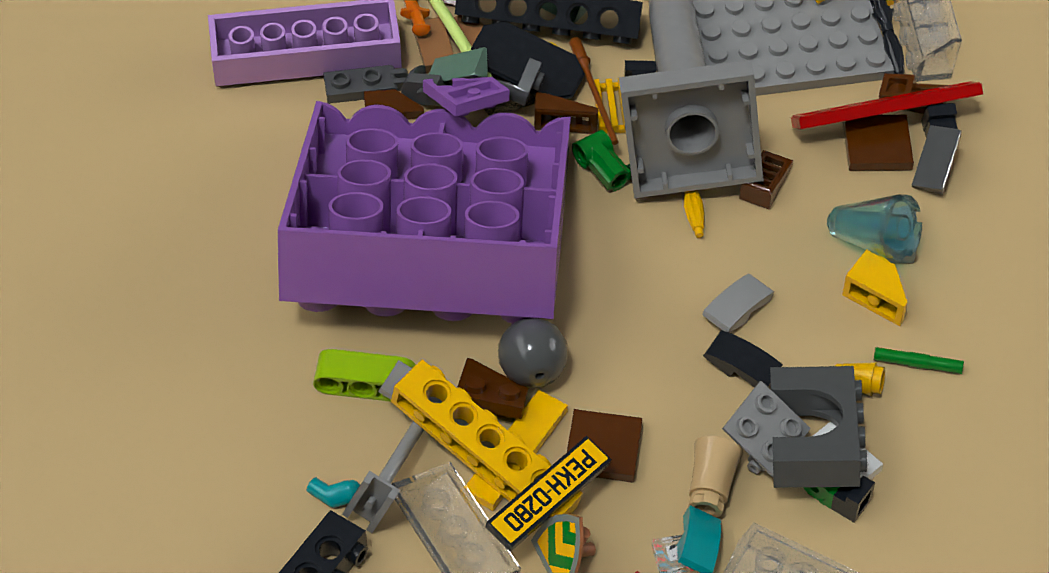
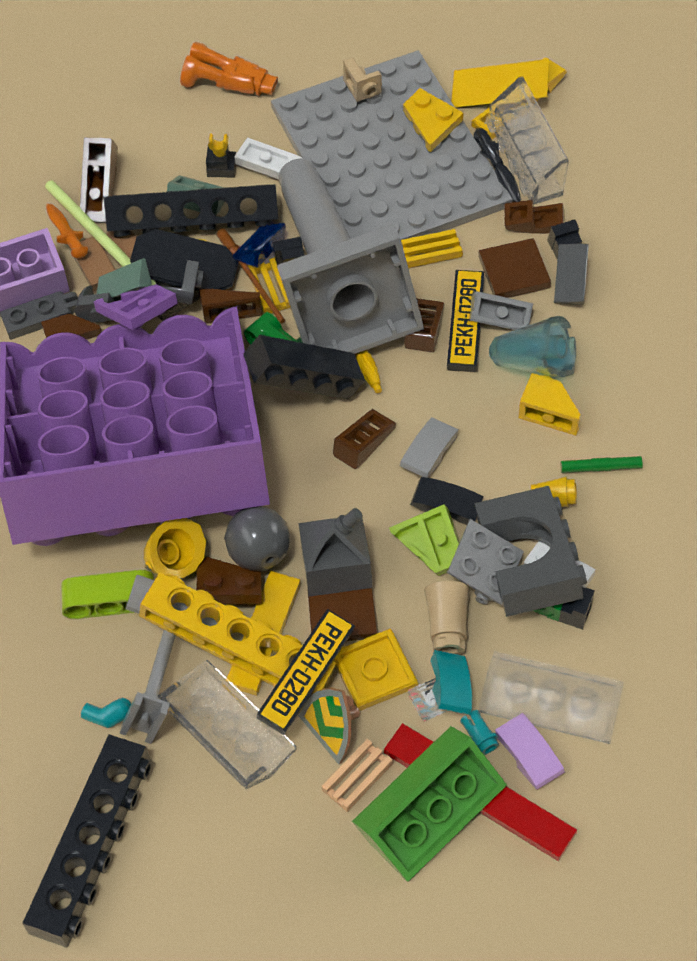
camera: 10 degrees left, 5 degrees up
red tile [791,81,983,130] -> none
none -> yellow piece [144,518,206,578]
none -> clear blue slope [232,223,286,268]
none -> black brick [243,335,366,399]
none -> dark grey piece [298,508,373,597]
none -> reddish brown slope [333,408,396,469]
none -> yellow tile [334,628,418,711]
none -> lime wing [389,504,460,576]
none -> yellow tile [401,229,463,268]
none -> tile [447,270,485,372]
none -> light grey slope [470,291,533,333]

